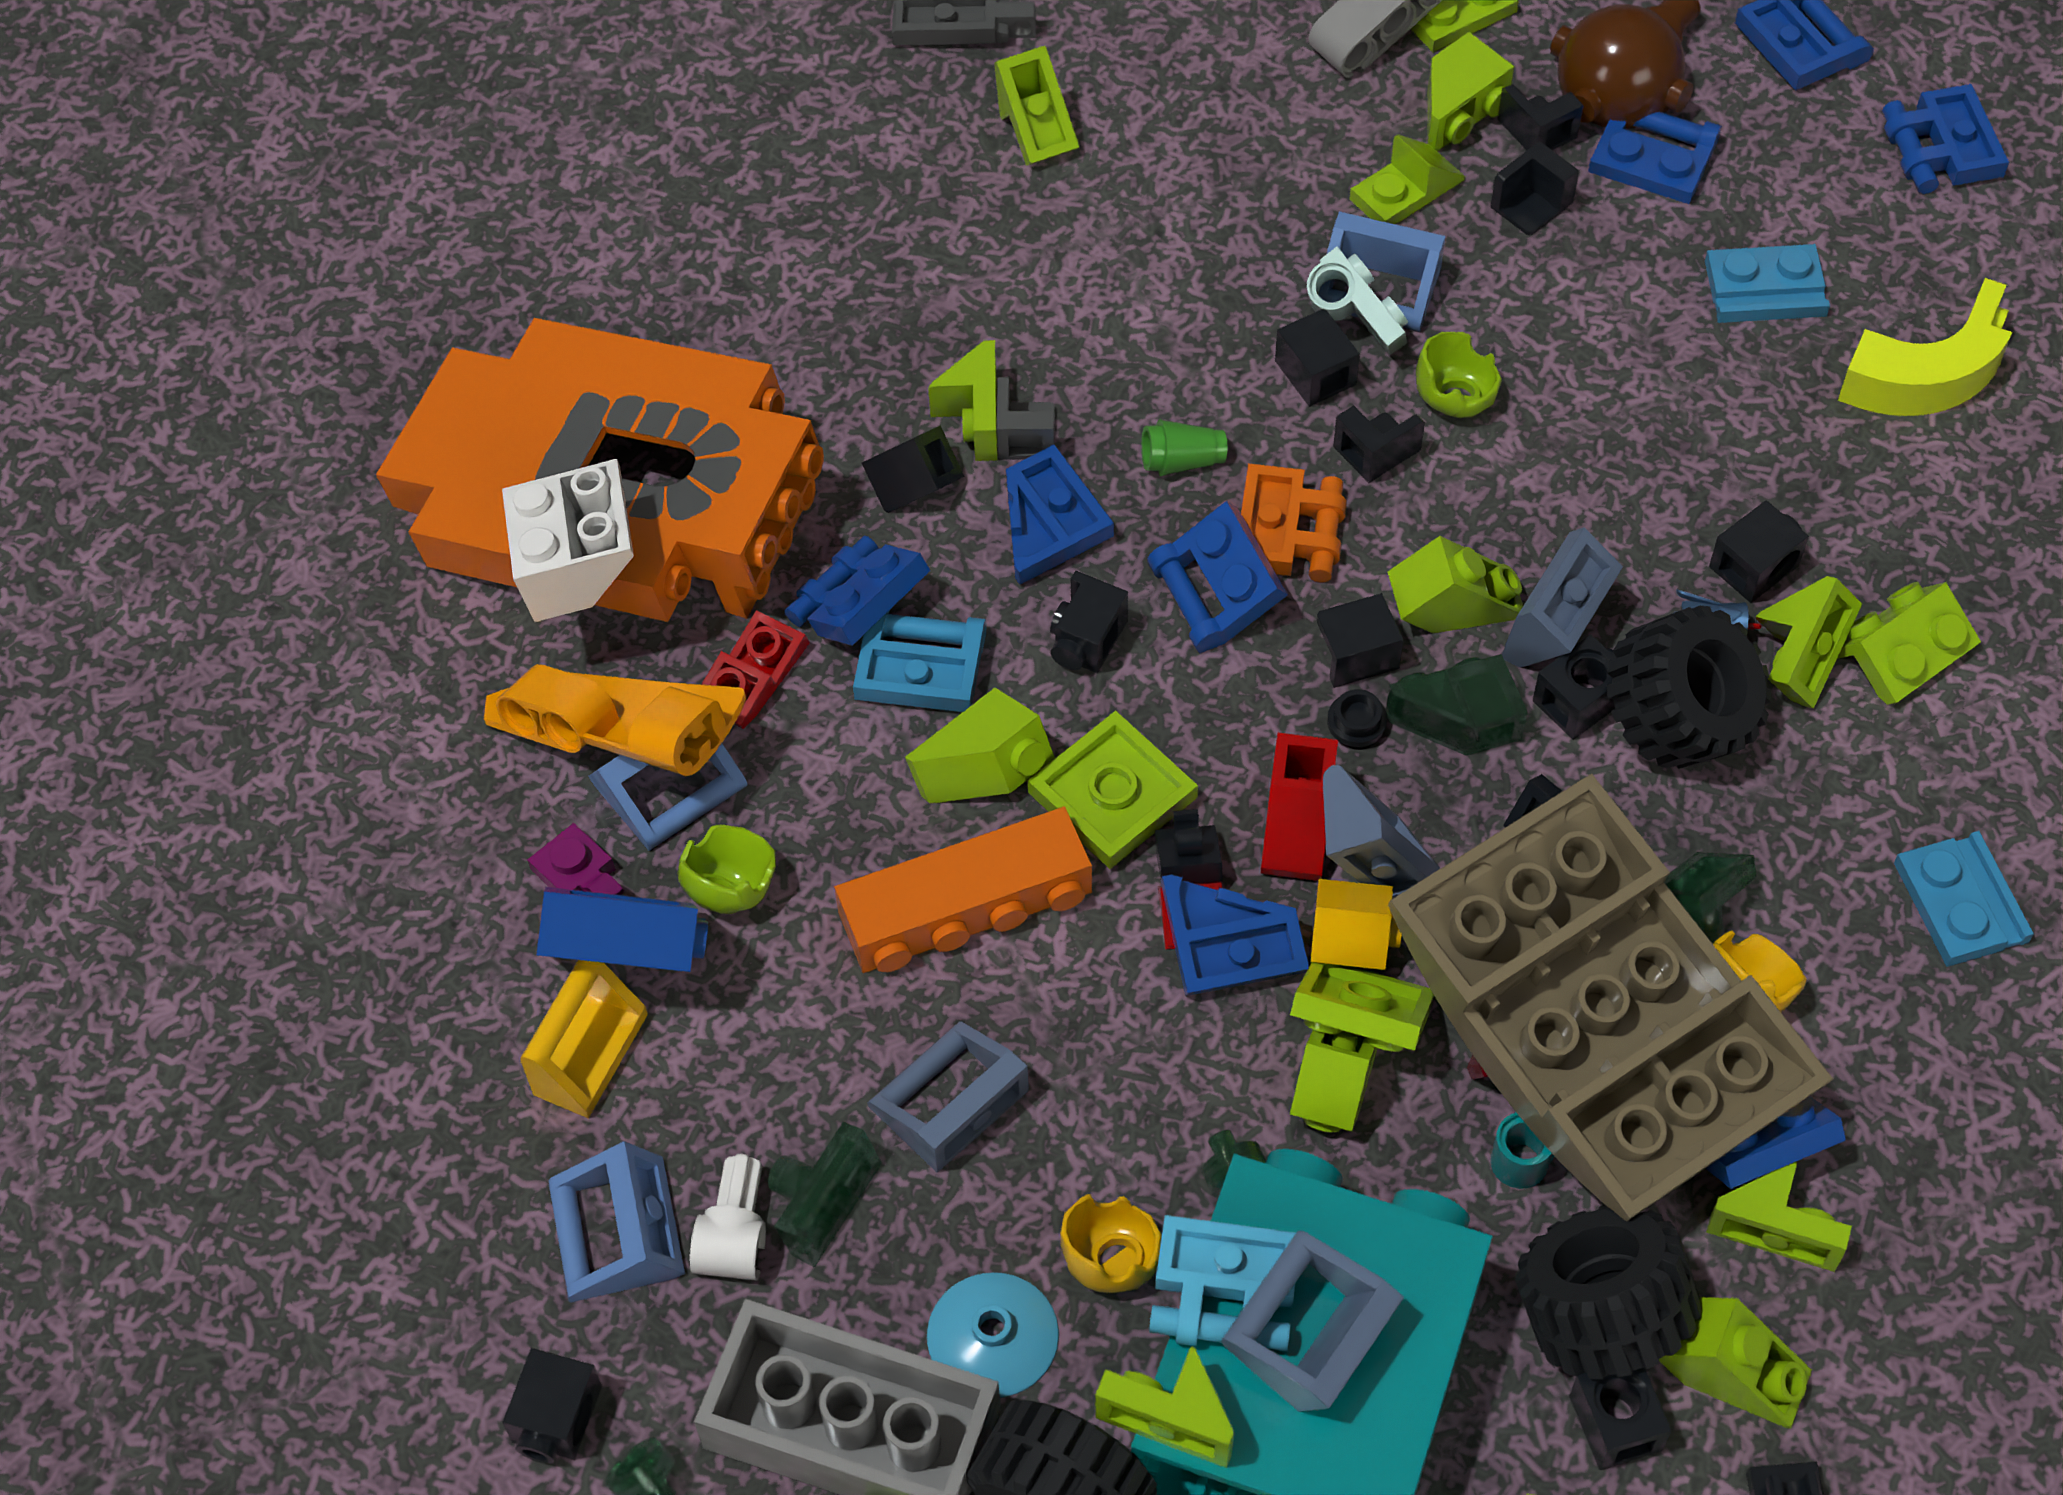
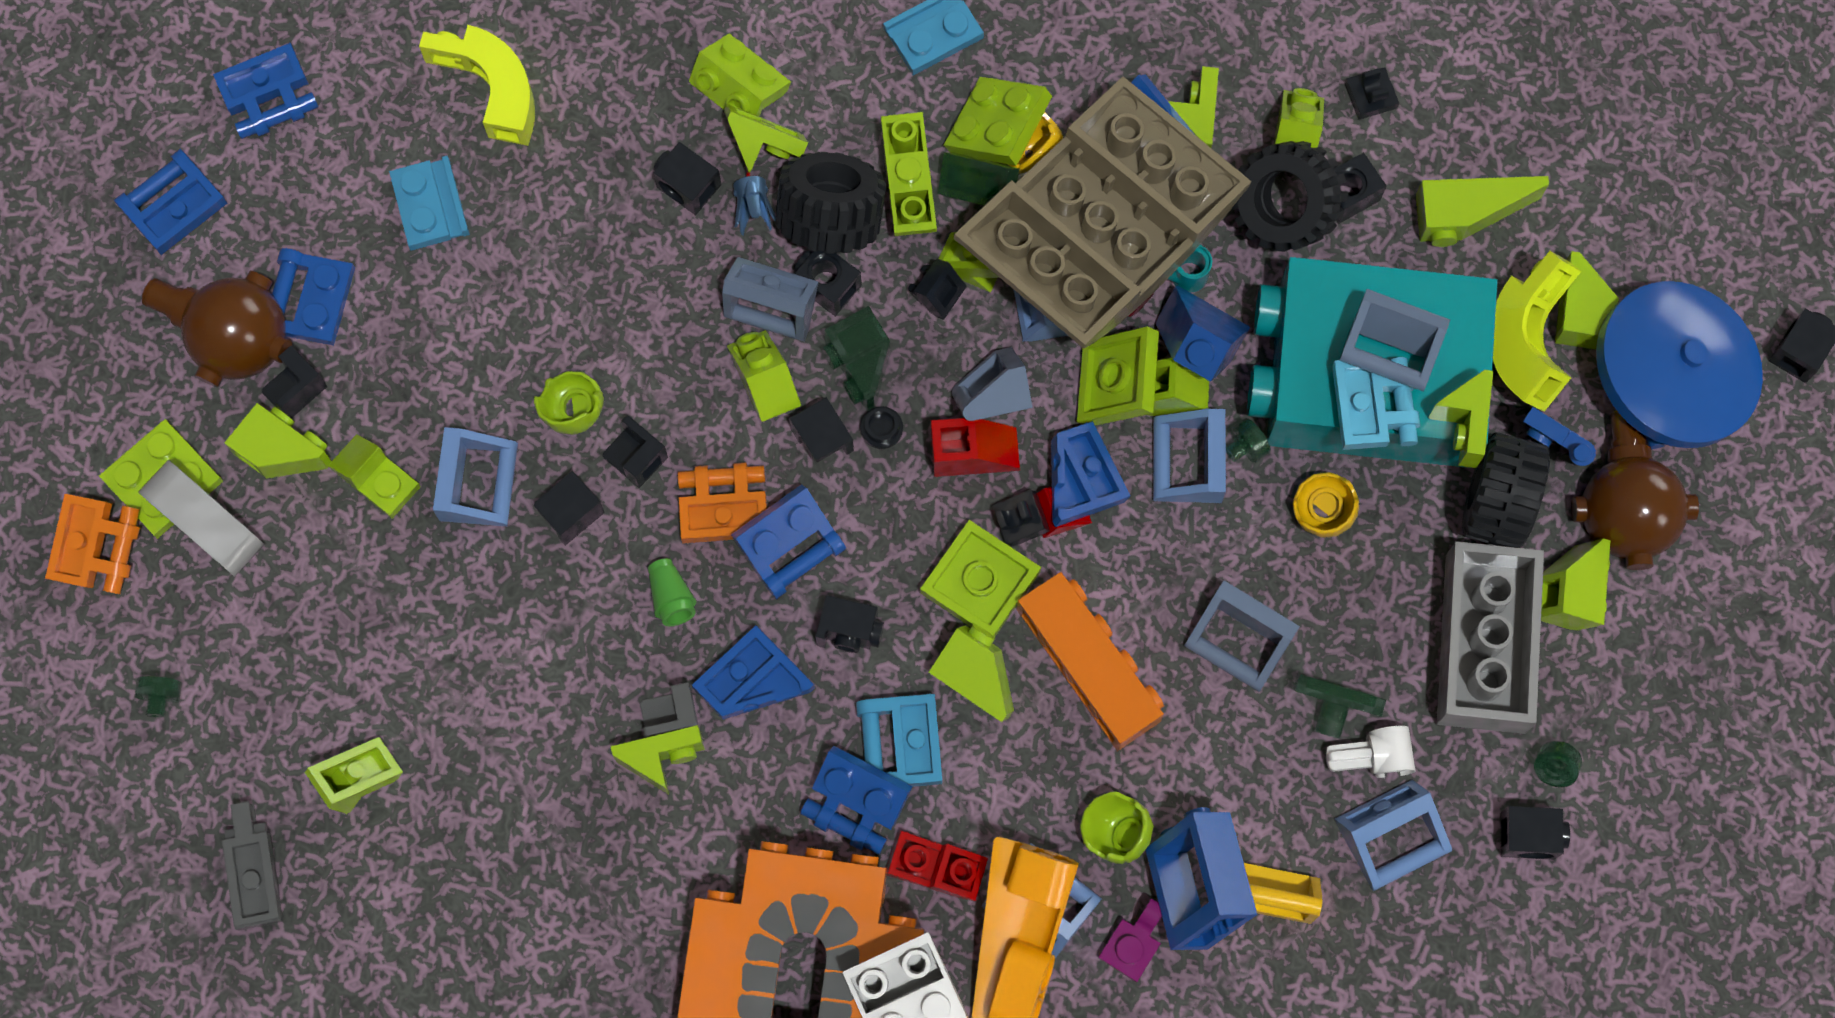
camera: 105 degrees left, 15 degrees up
black panel [862,425,964,512] -> none
medium azure dish [927,1272,1059,1398] -> none
light aqua plate [1307,247,1408,355] -> none
yellow brick [1310,879,1402,970] -> none
black panel [1490,141,1580,236] -> none
none -> lime slope [881,112,937,236]
none -> lime plate [944,77,1052,166]
none -> medium blue tile [1153,409,1226,503]
none -> blue slope [1156,285,1250,382]

